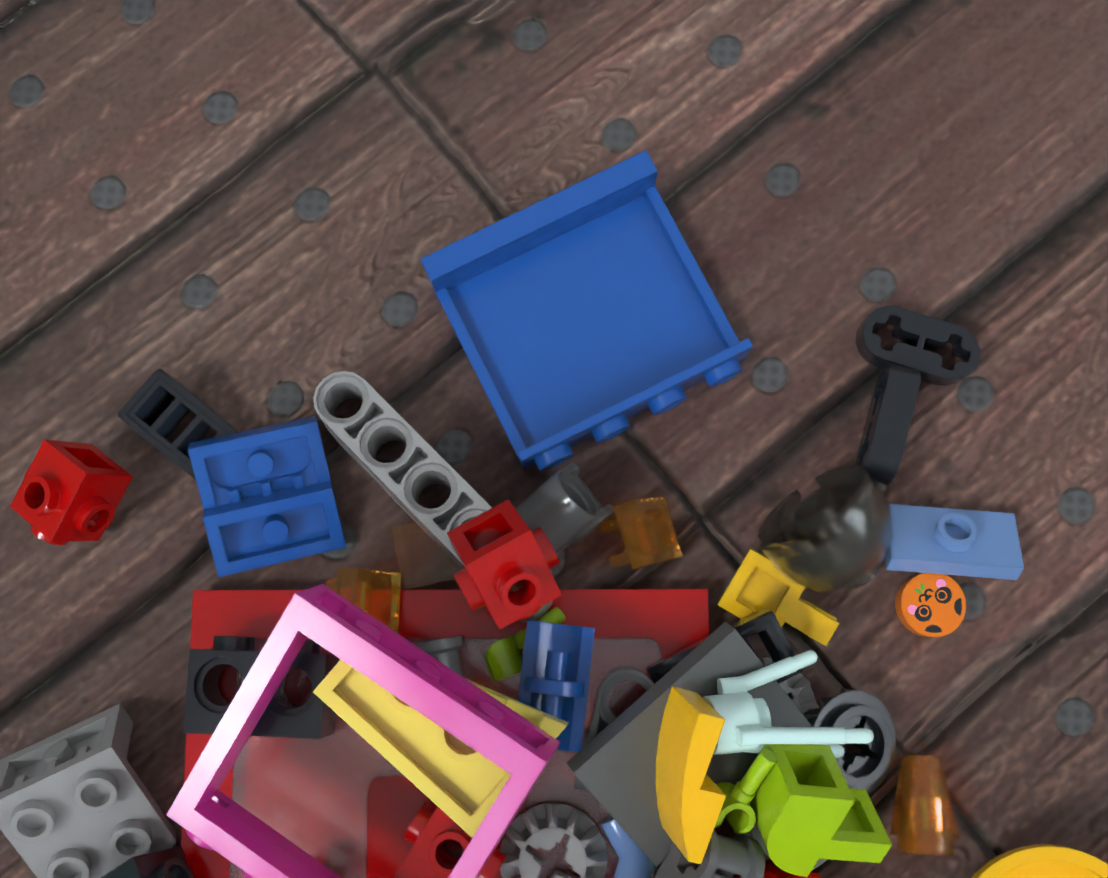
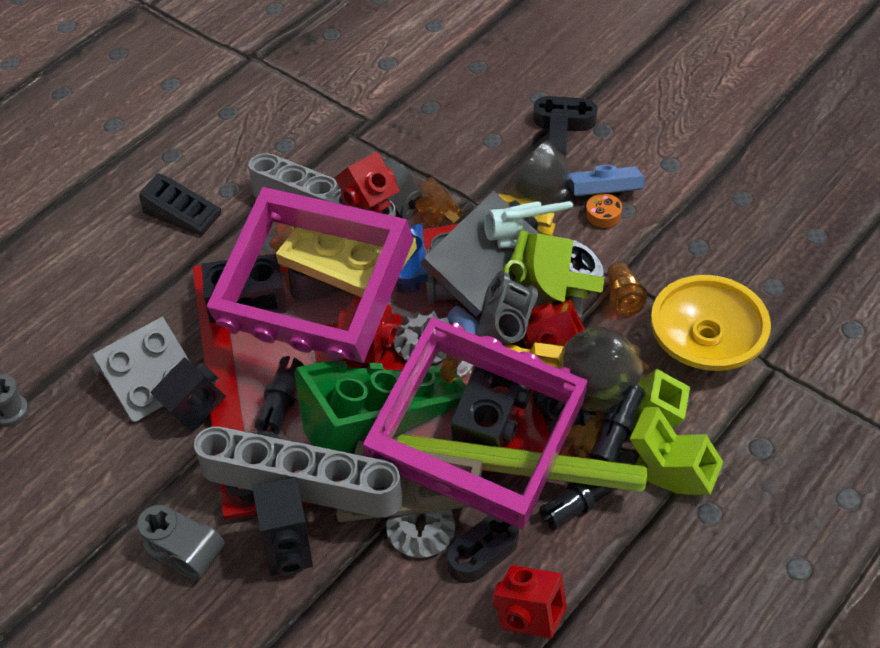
camera: 15 degrees left, 30 degrees down
red brick [10,439,133,546] -> none
blue slope [188,416,346,577] -> none
blue panel [420,150,753,472] -> none
yellow slope [655,686,726,864] -> none

